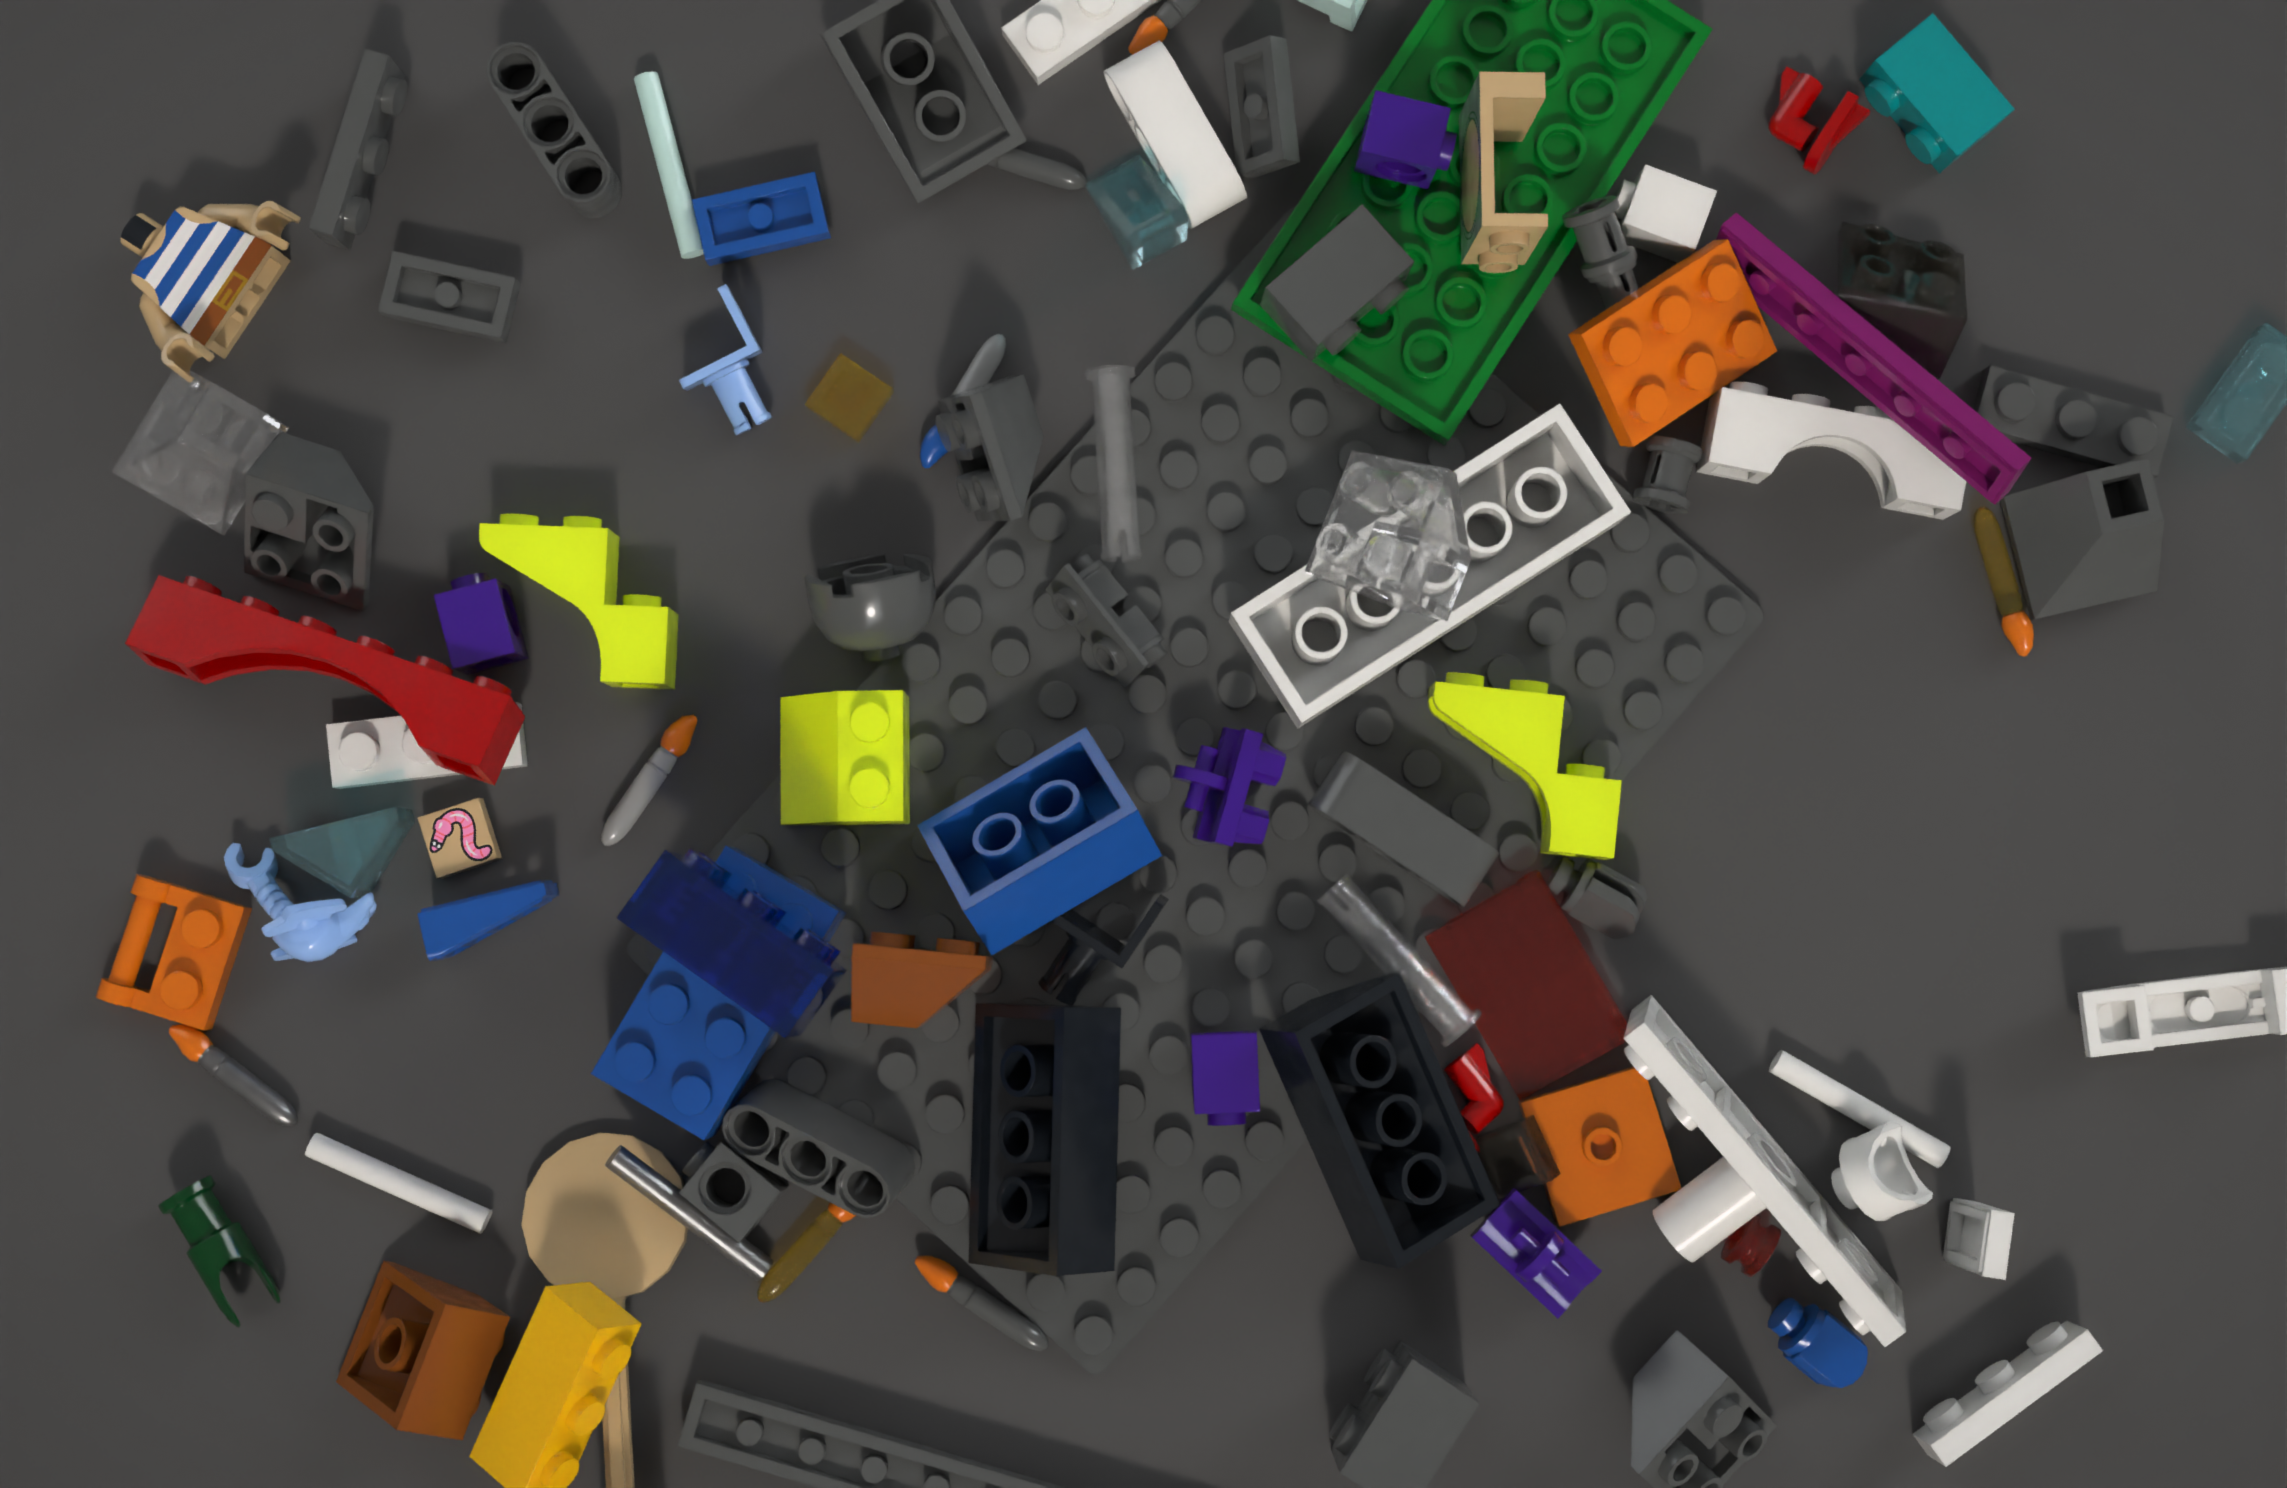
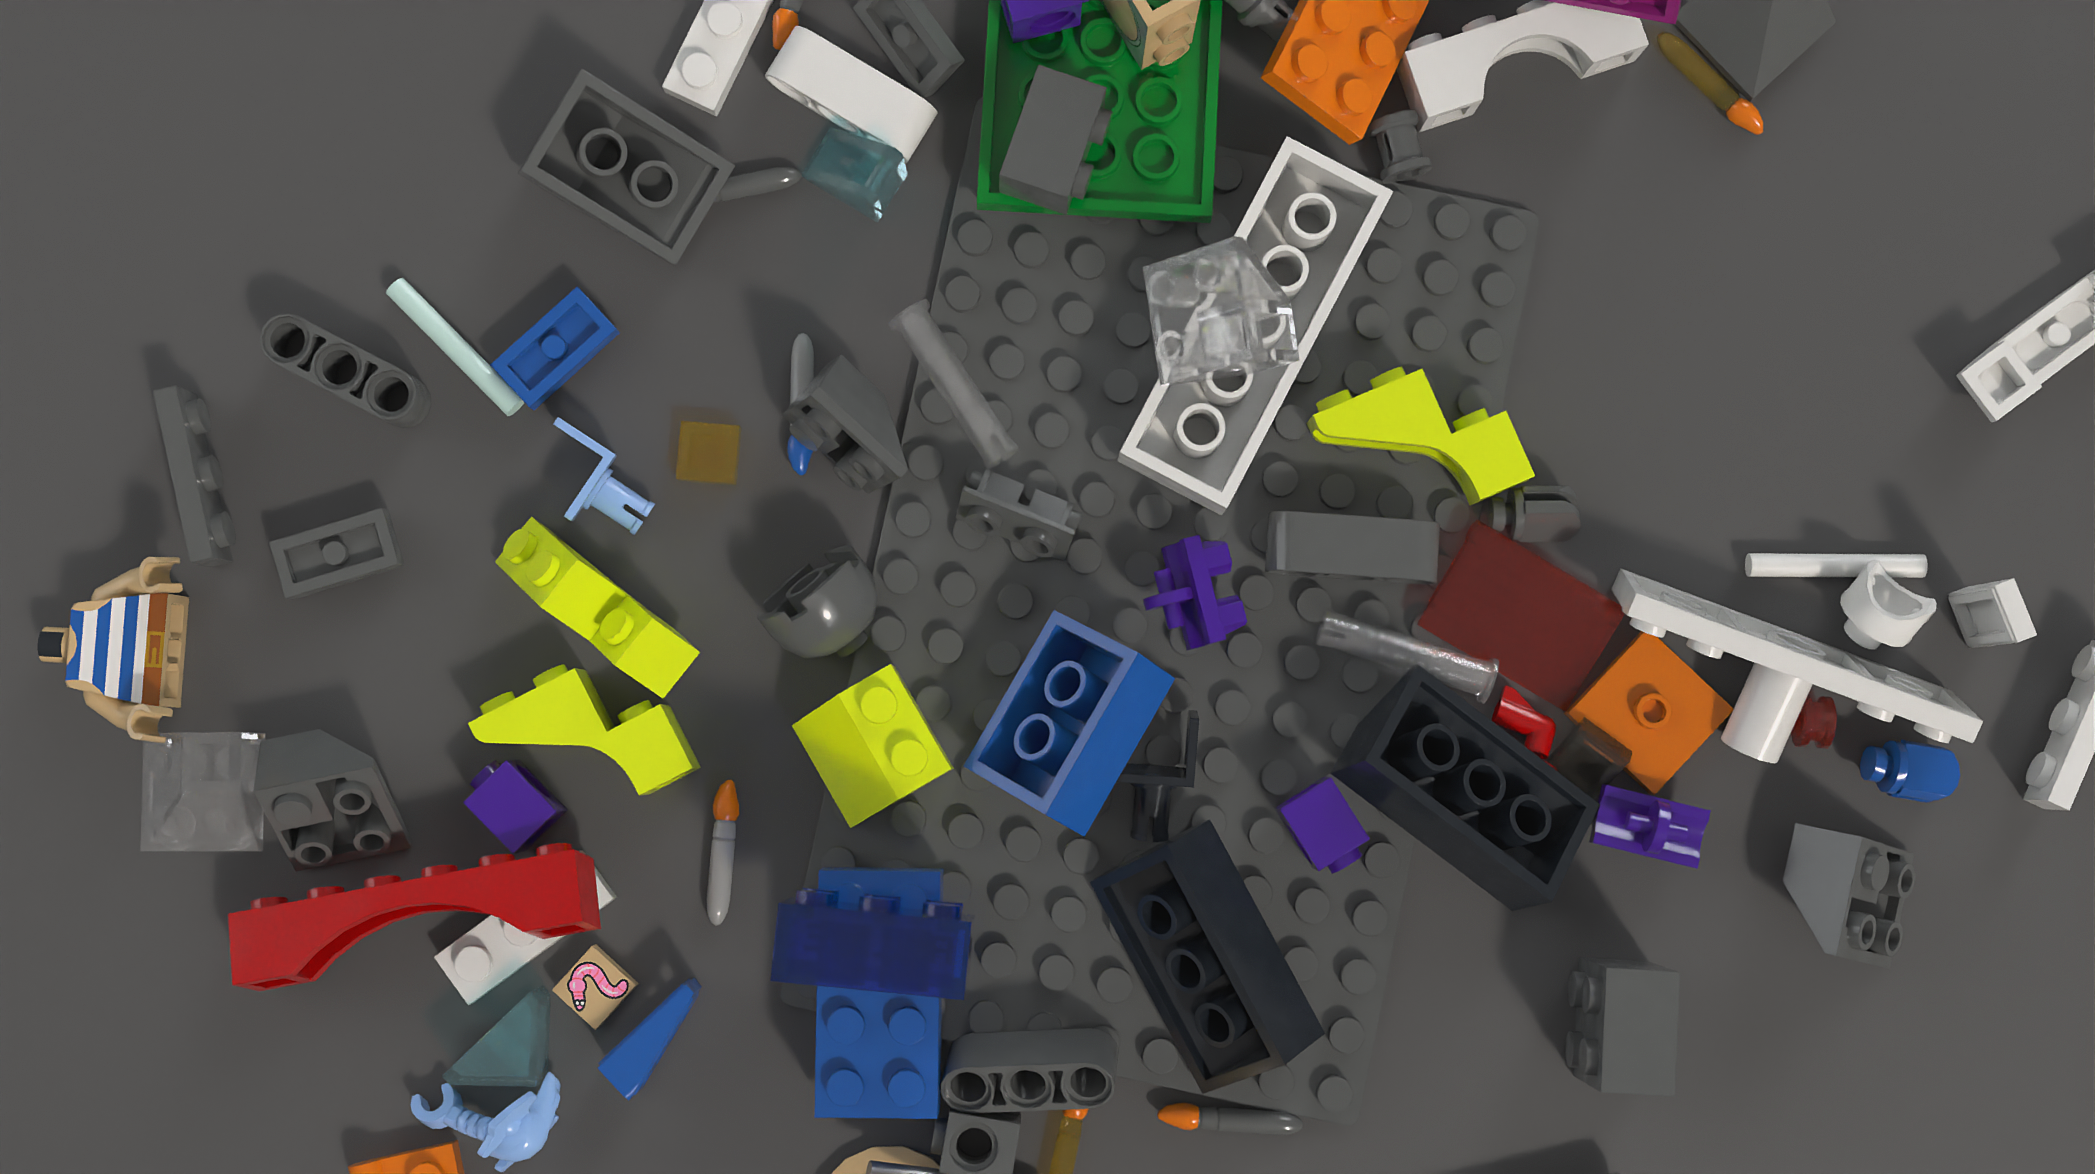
camera: 30 degrees left, 0 degrees up
dark orange slope [851,931,993,1028] -> none
none -> neon yellow arch [495,516,700,699]

